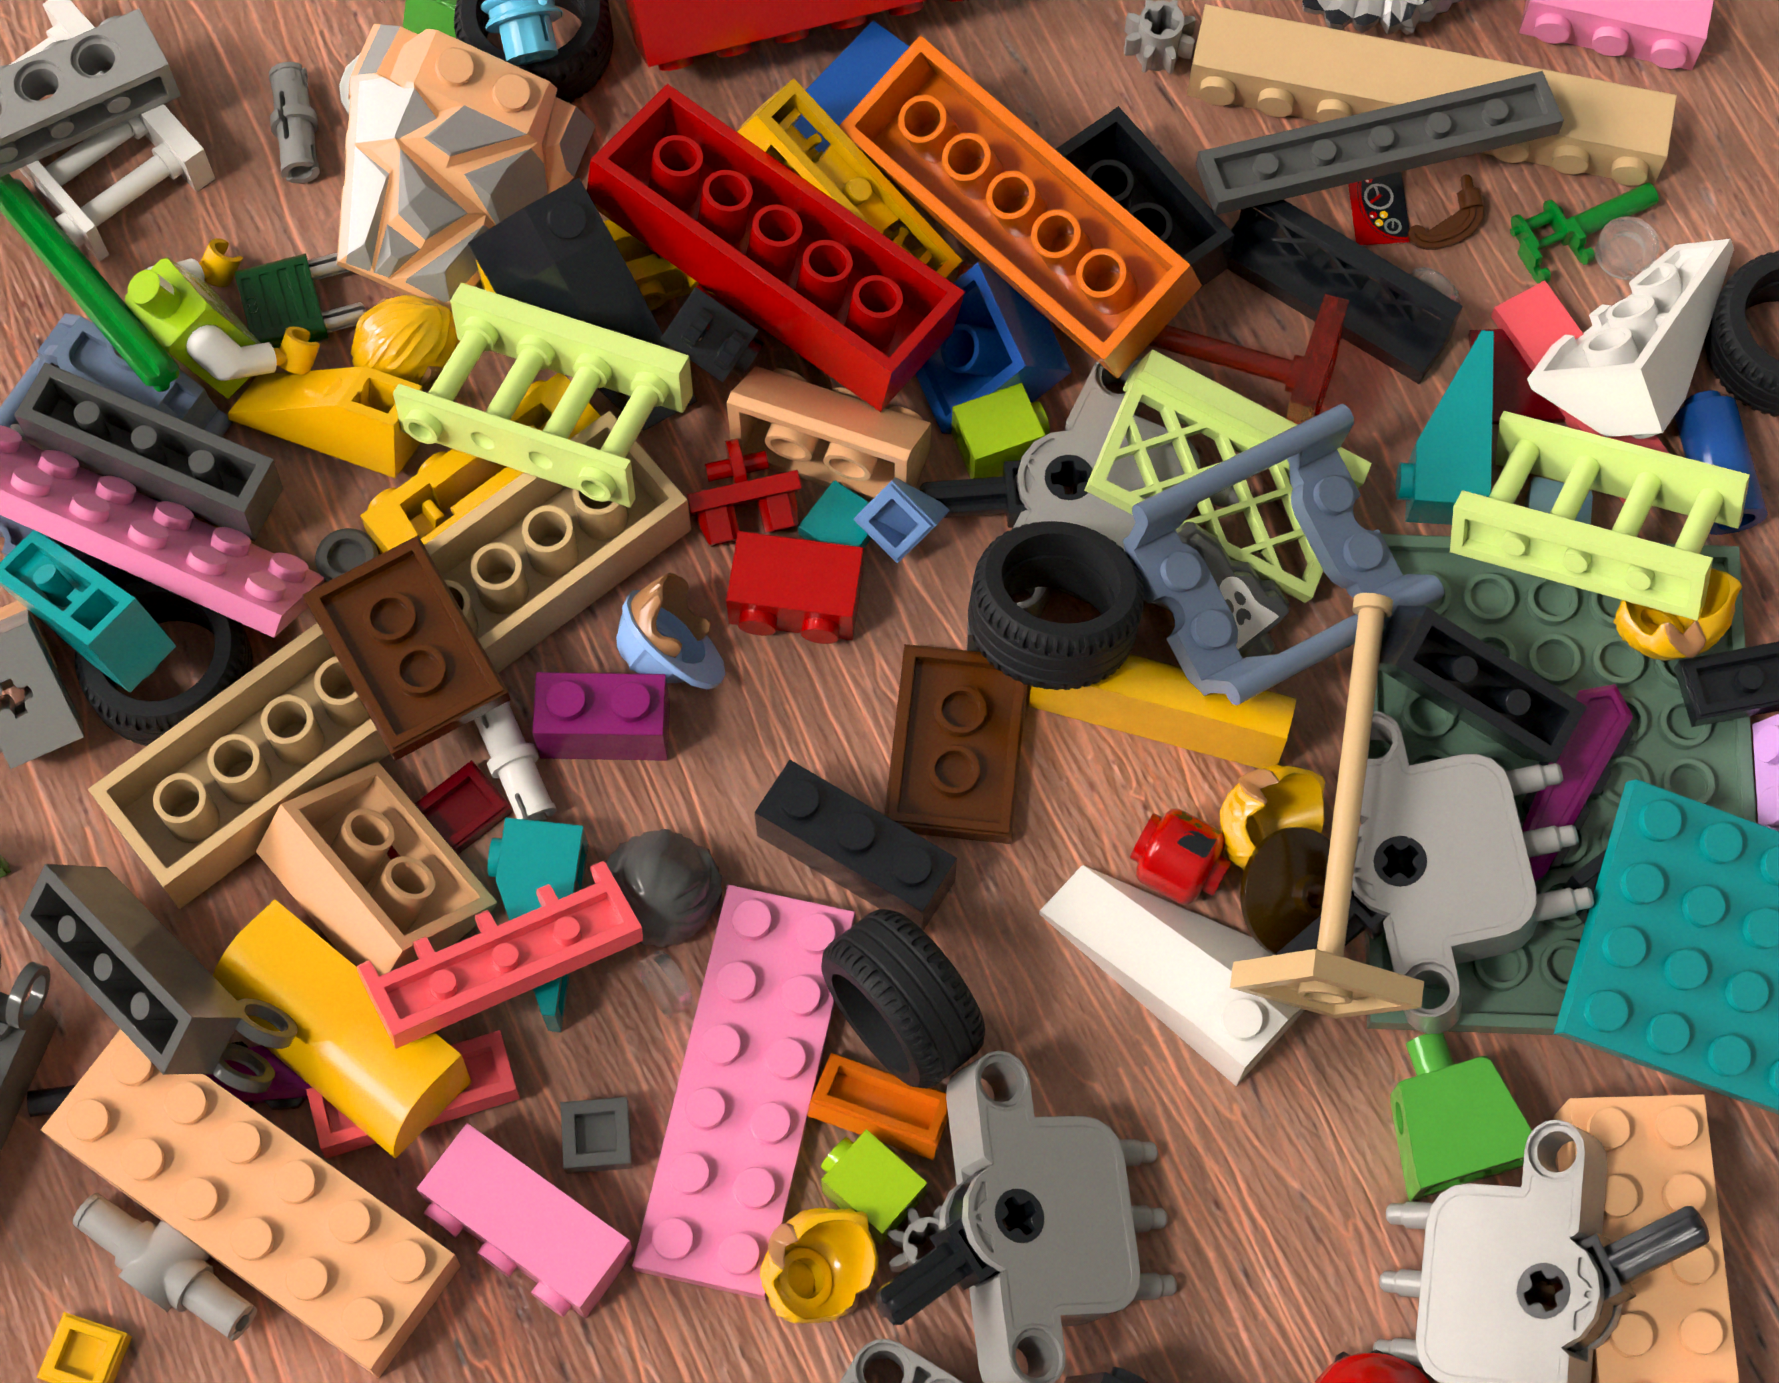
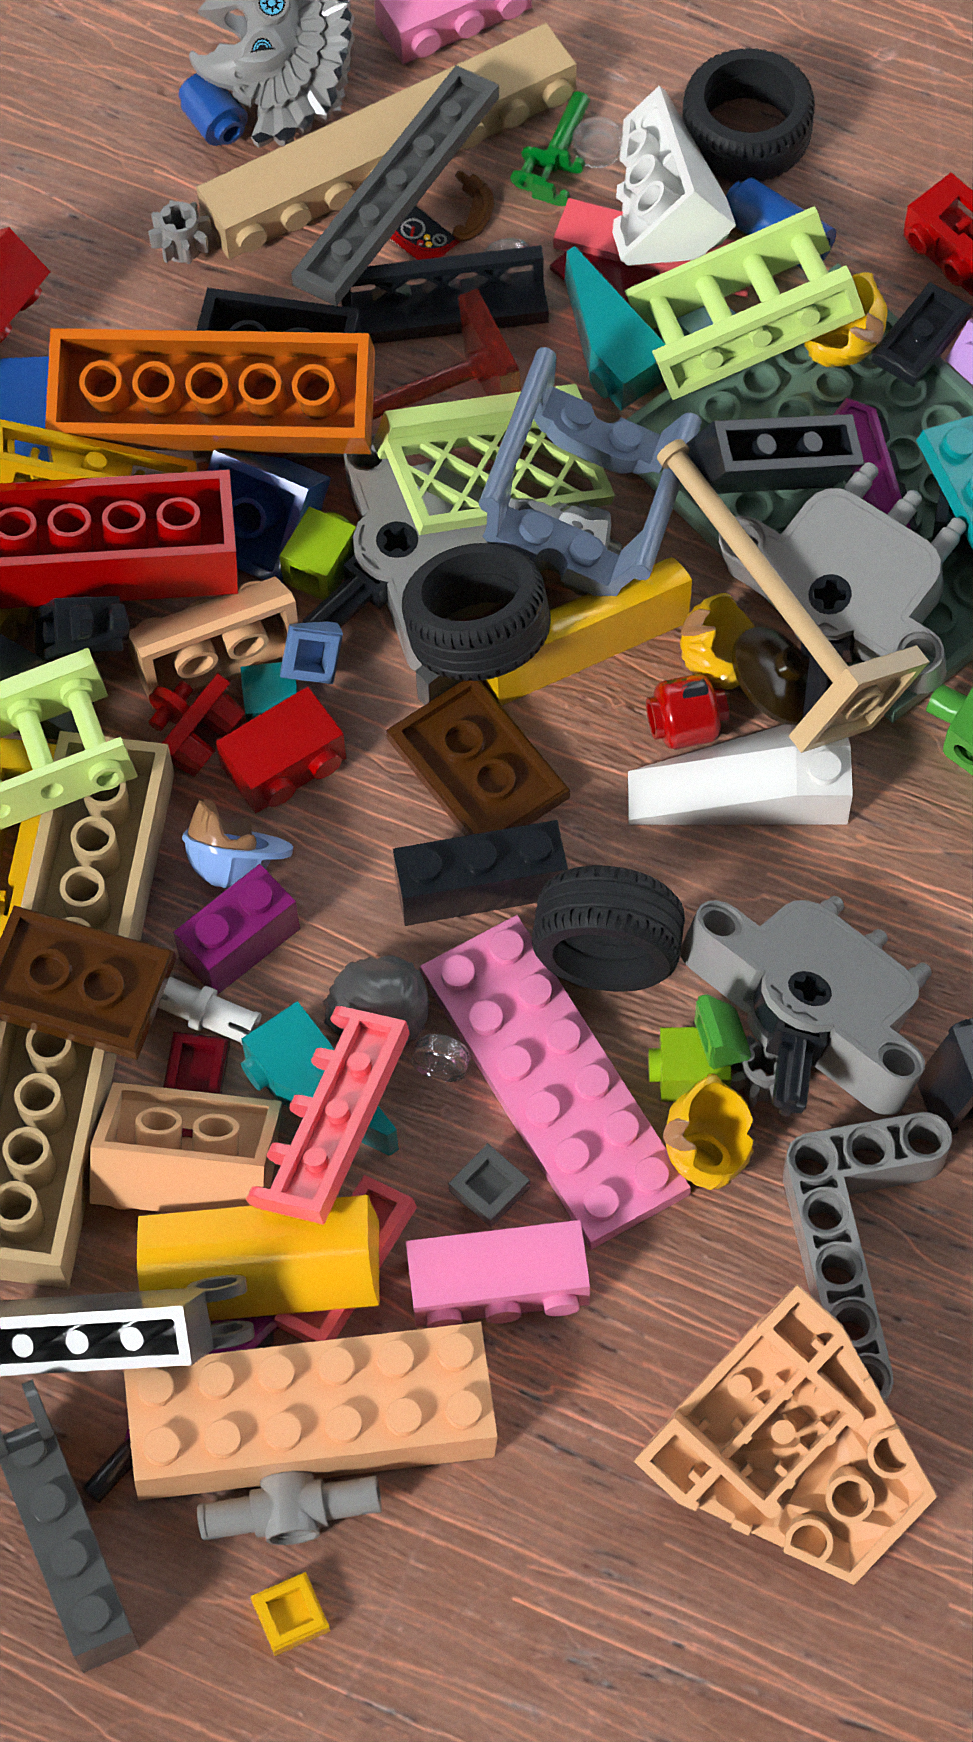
camera: 40 degrees left, 5 degrees down
orange tile [807,1053,949,1160] -> none
none -> bright green slope [694,994,751,1070]

